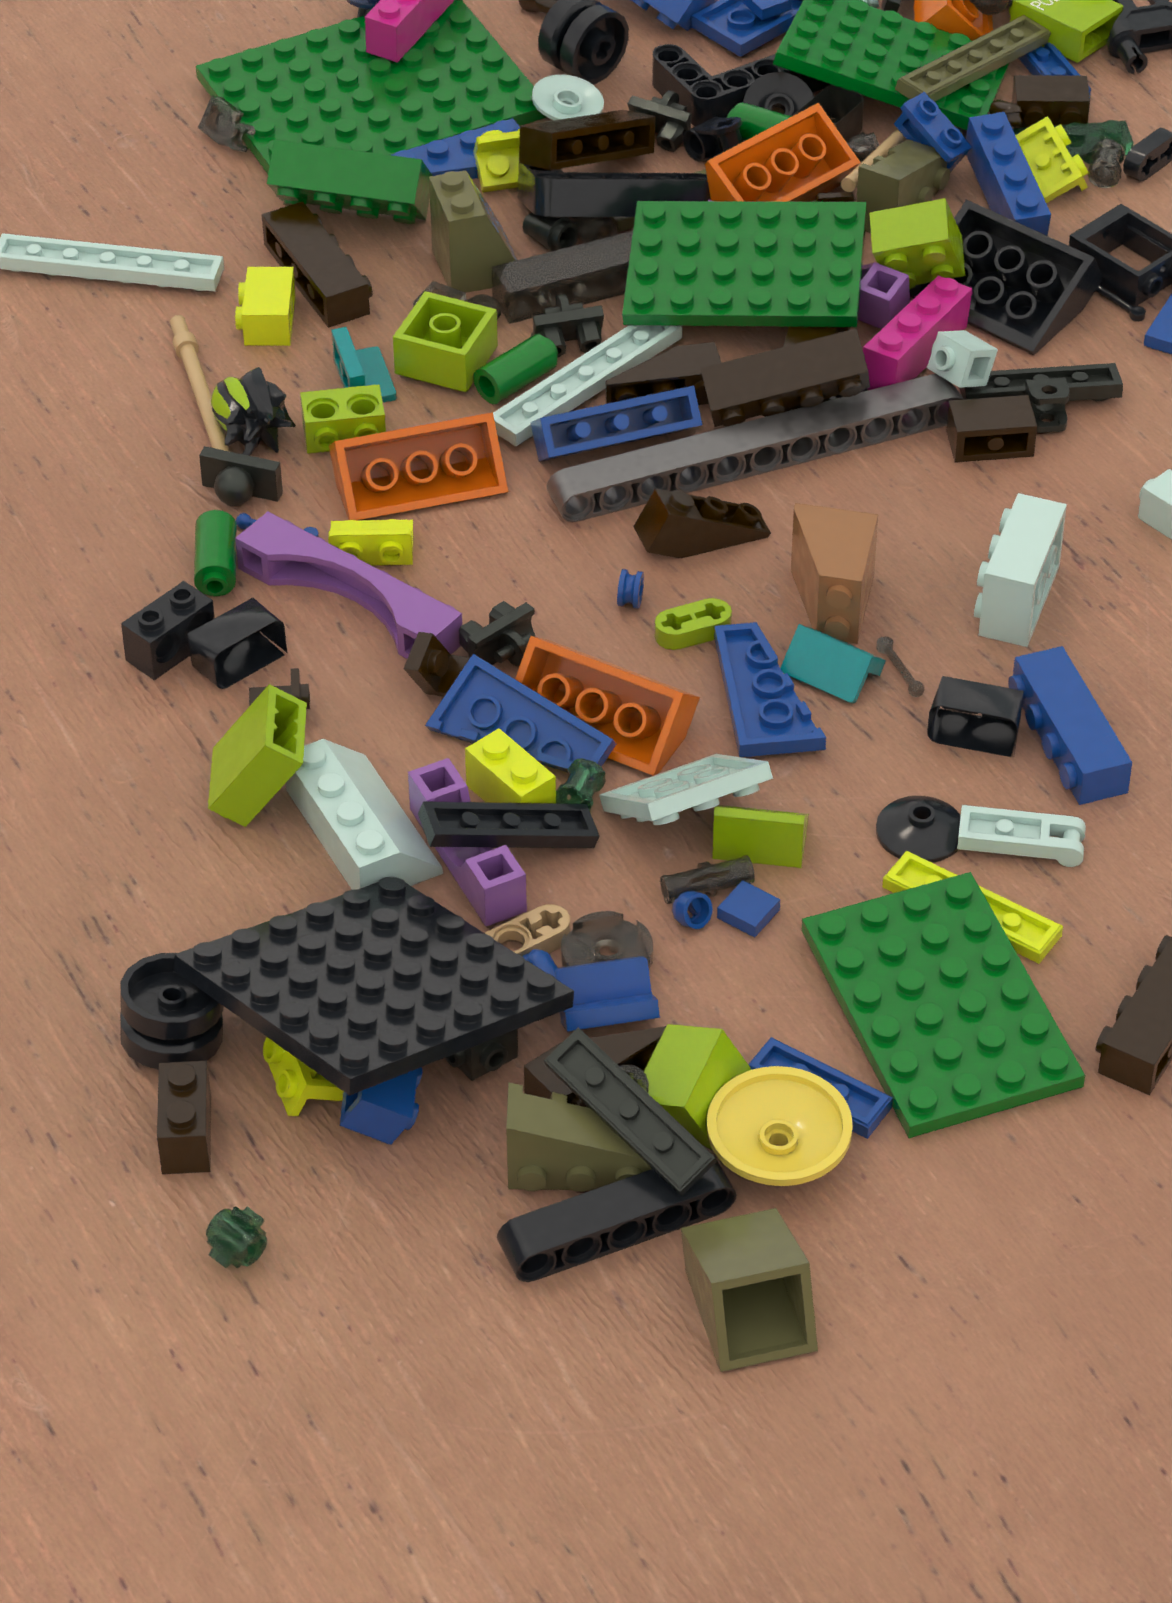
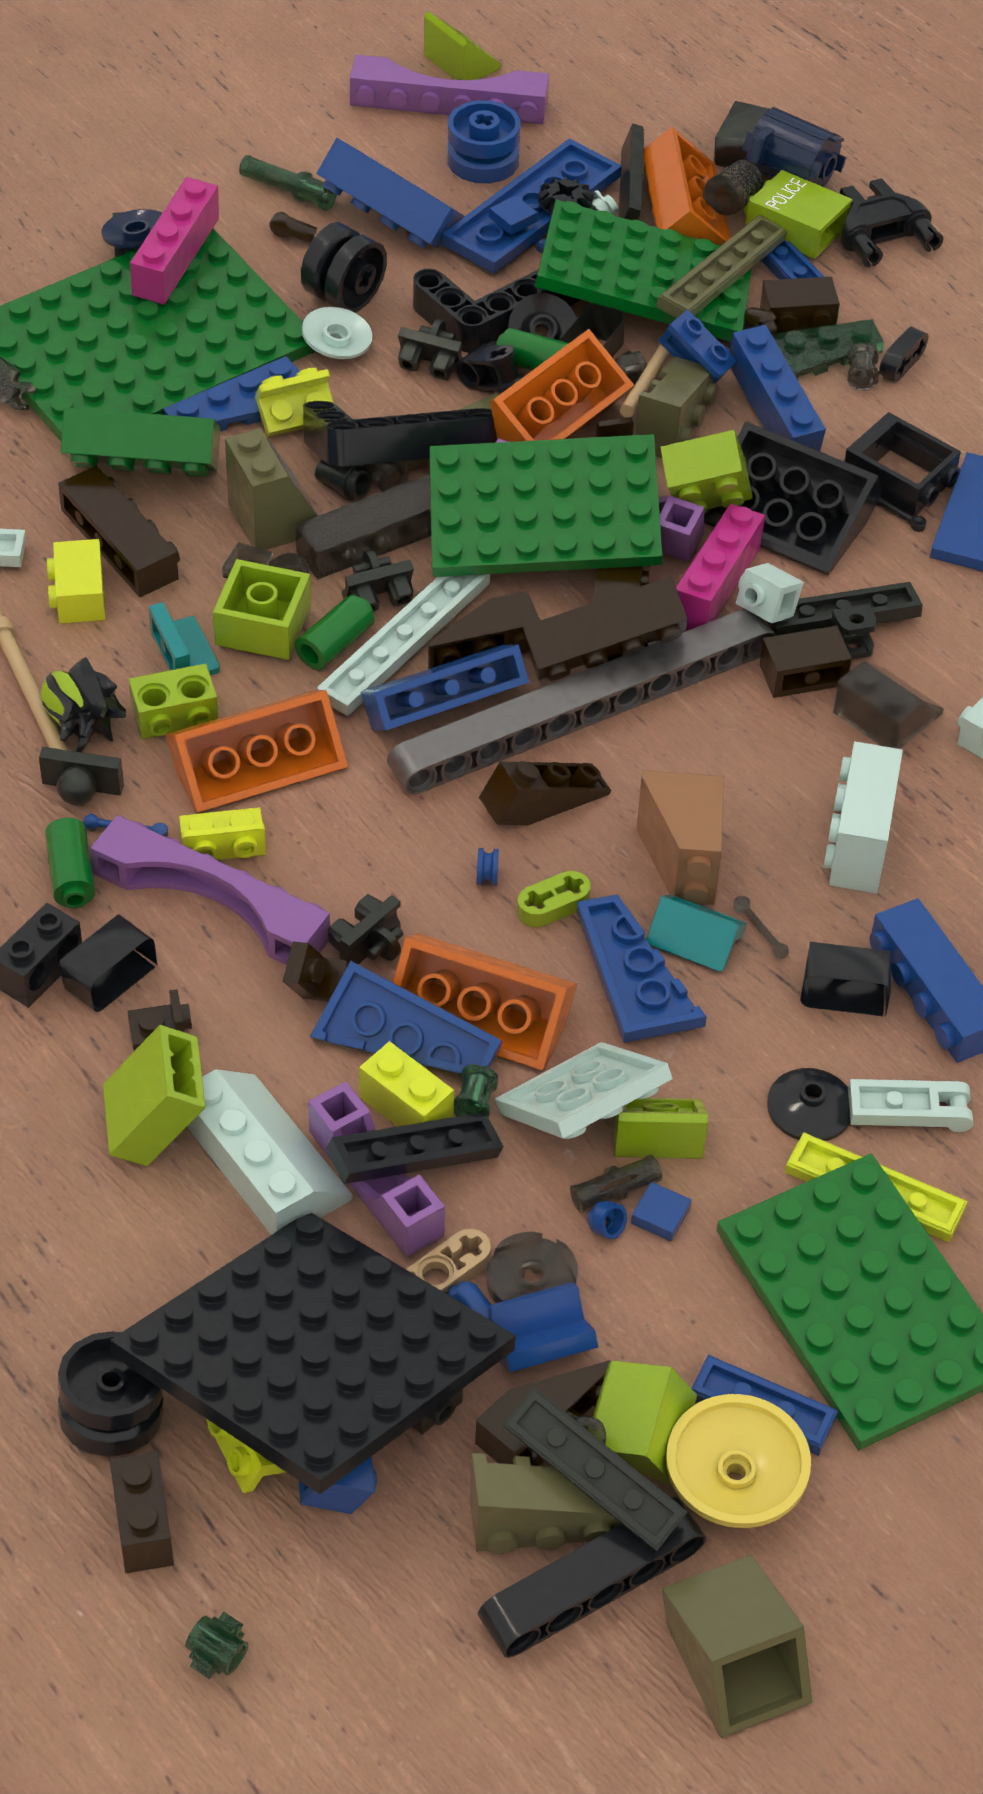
camera: 10 degrees left, 5 degrees up
dark brown brick [519,110,656,170] -> none
neon yellow bracket [1015,116,1089,203] -> none
none -> clear smoke slope [833,660,944,749]

